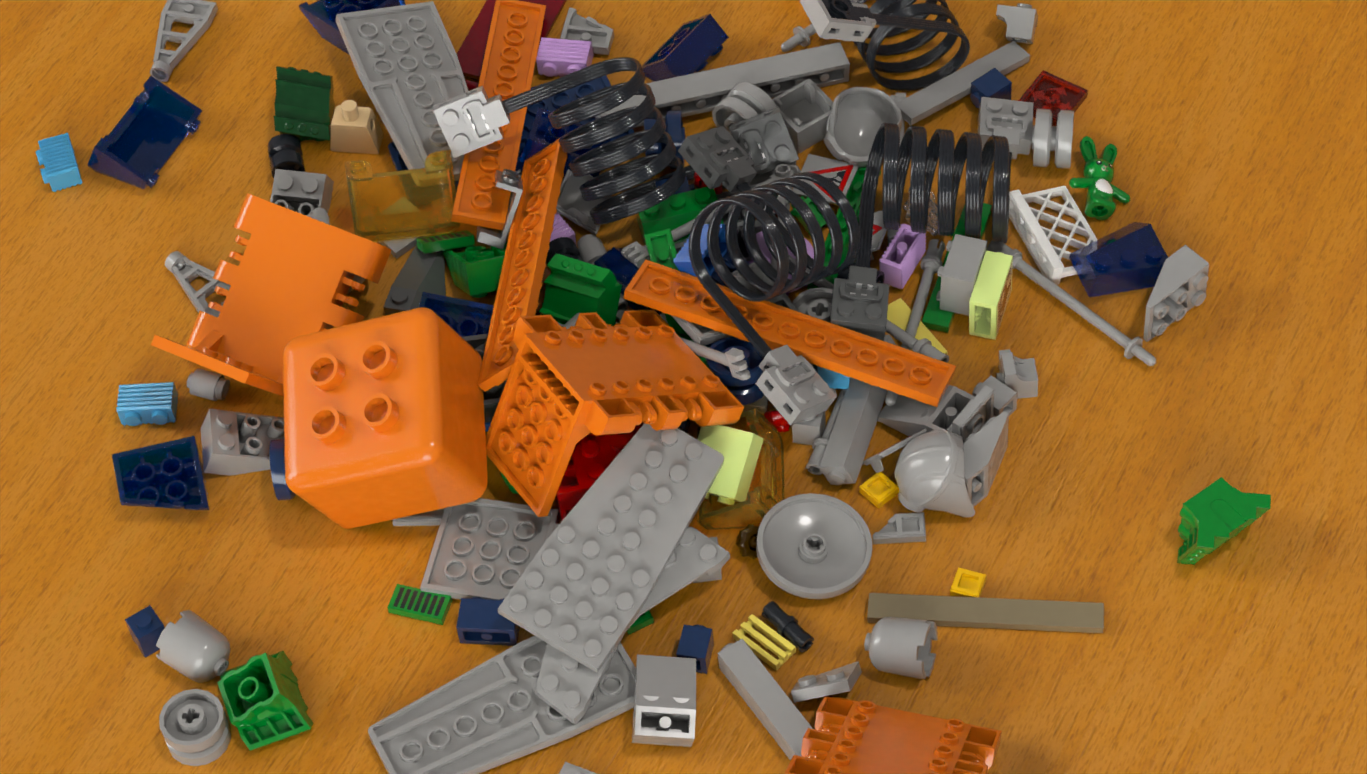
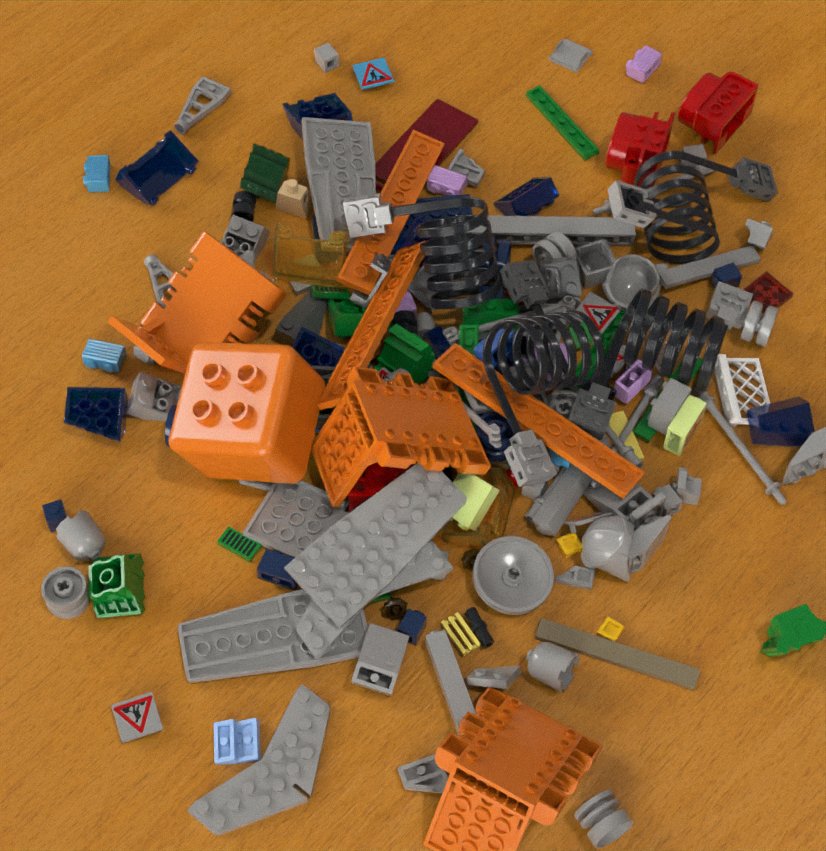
camera: 10 degrees right, 5 degrees up
green animal [1069,136,1131,220] -> none
none -> dark brown piece [384,597,408,620]

